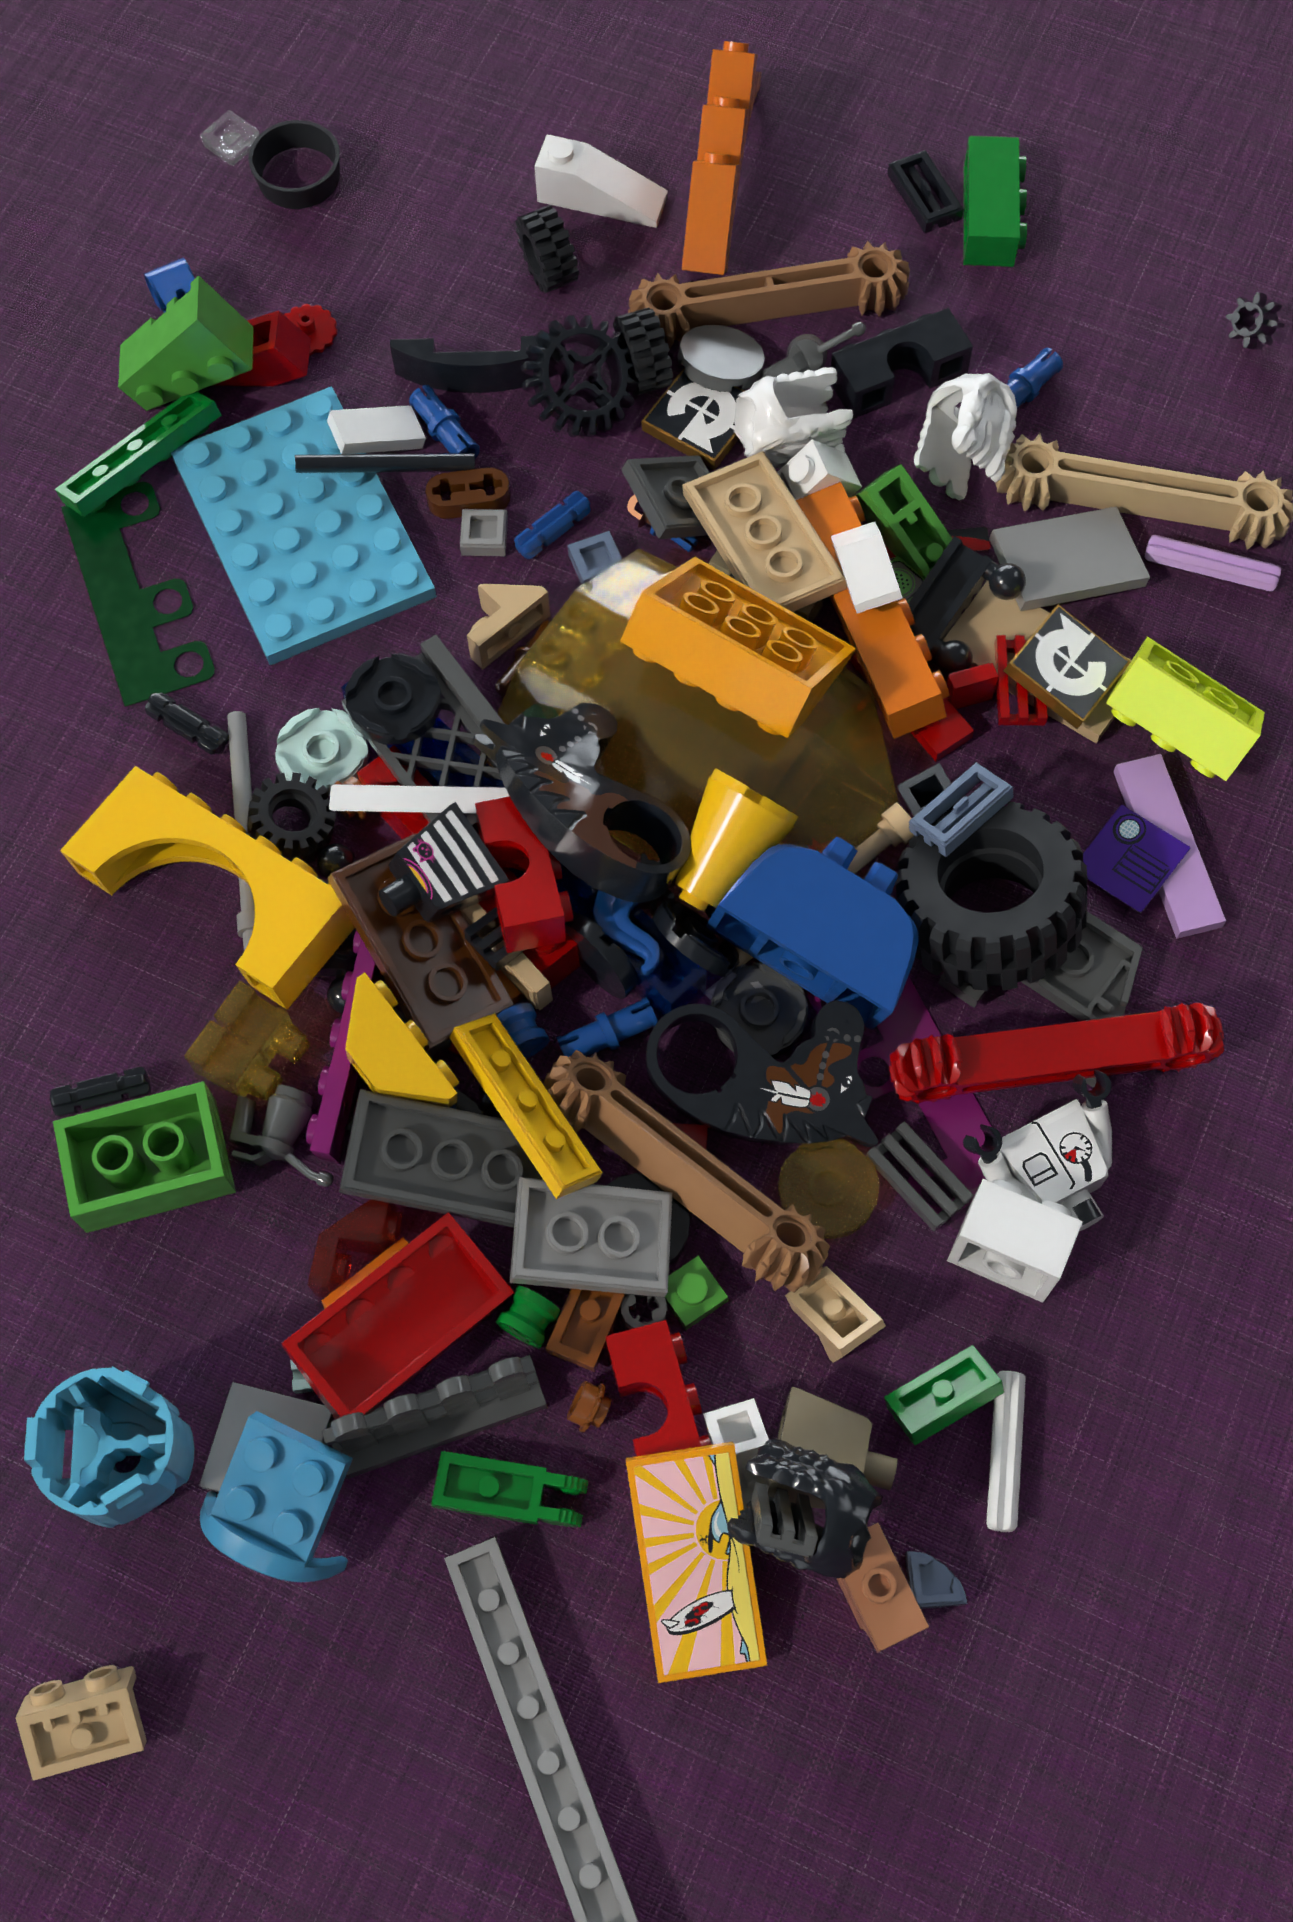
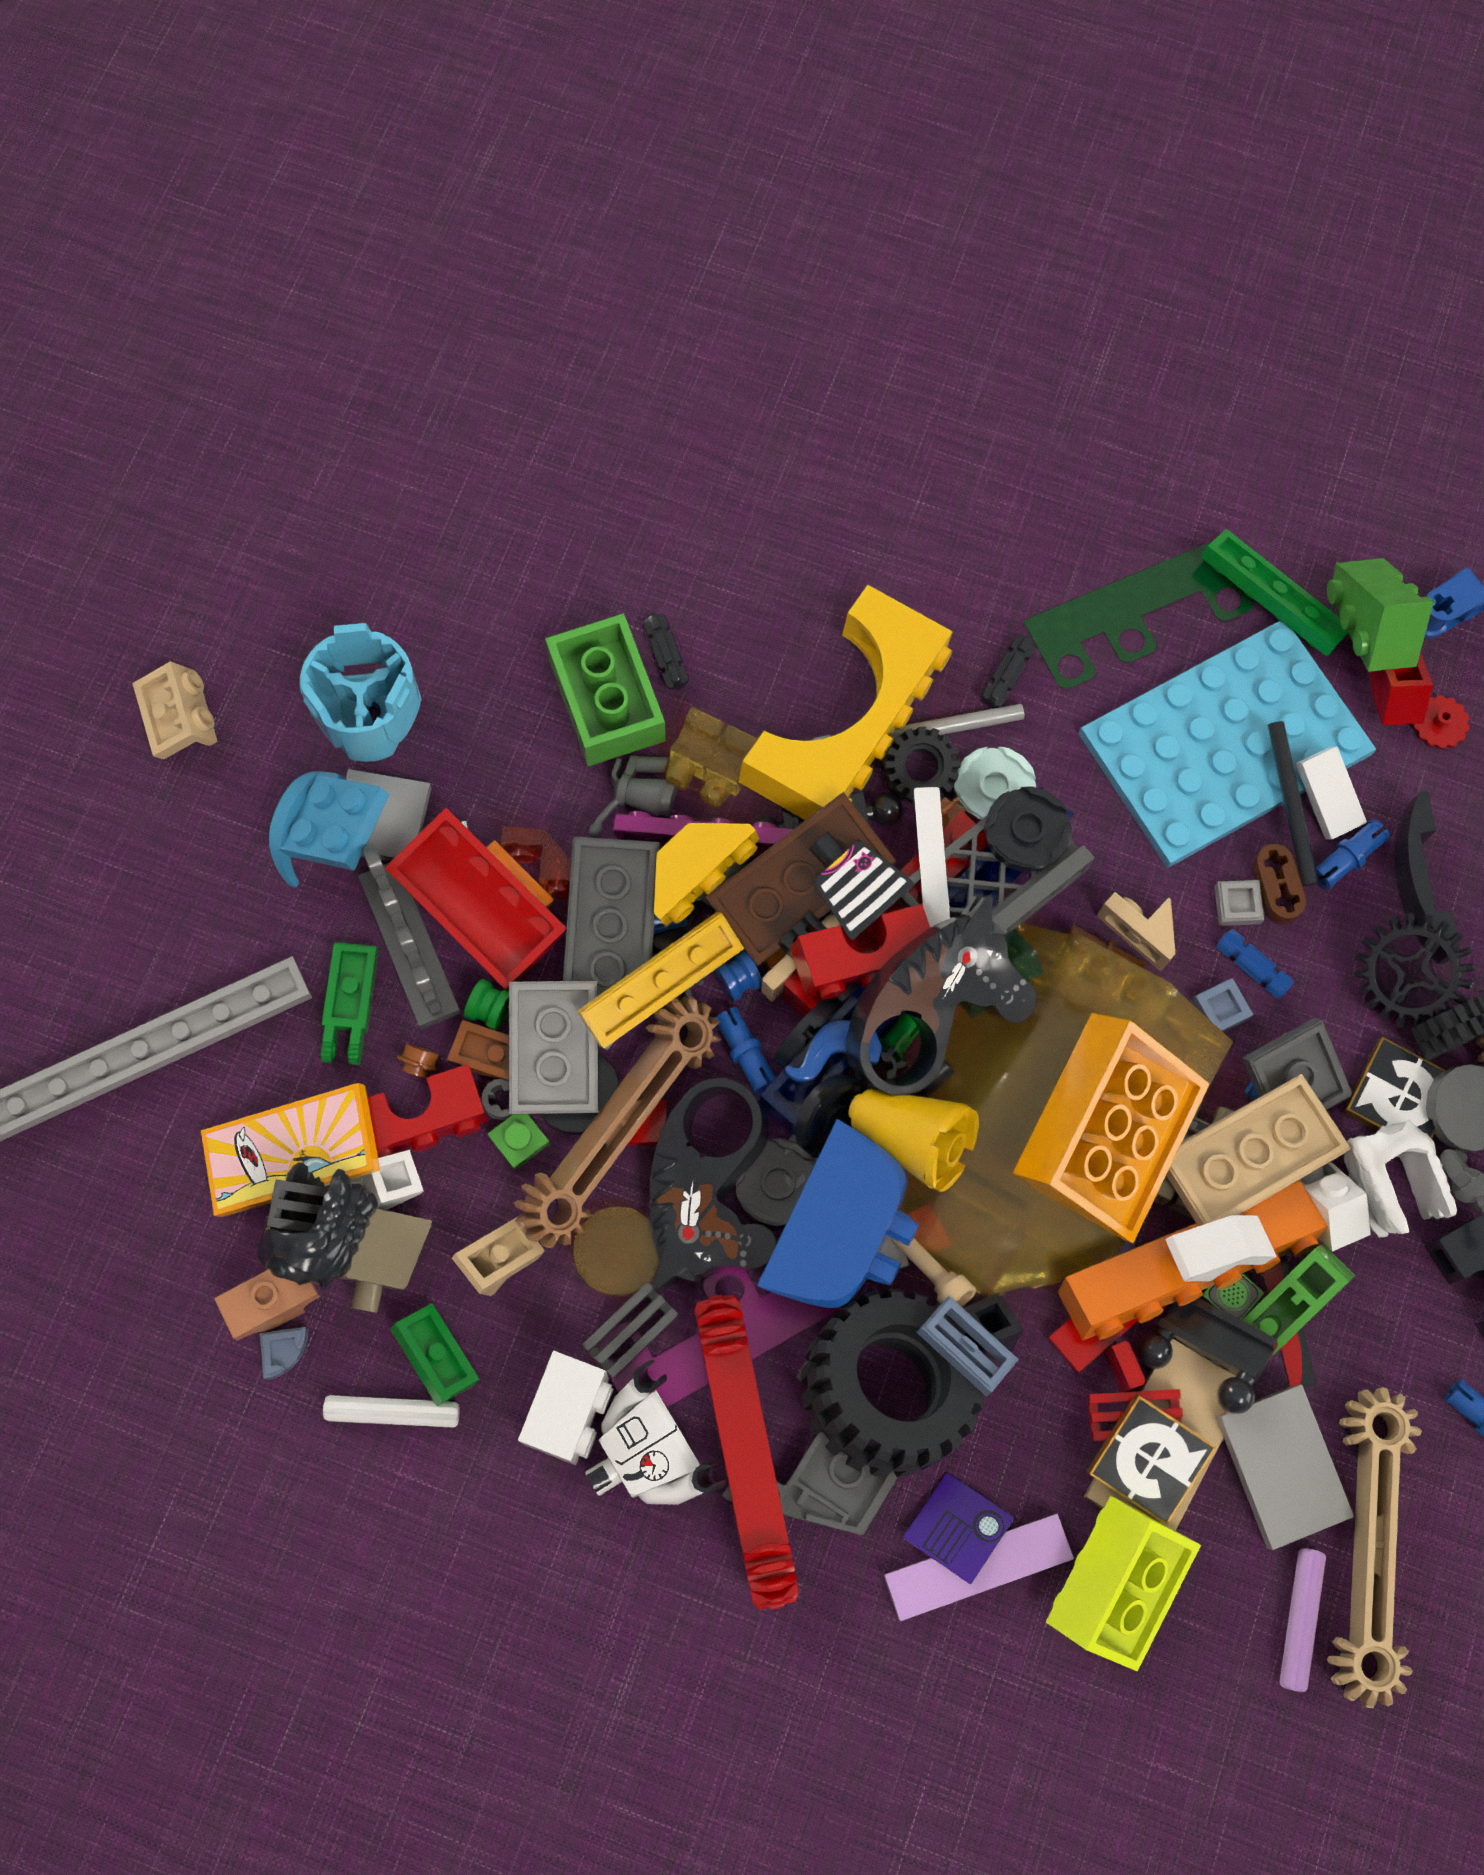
camera: 80 degrees right, 5 degrees up
white piece [914,373,1017,500] -> none

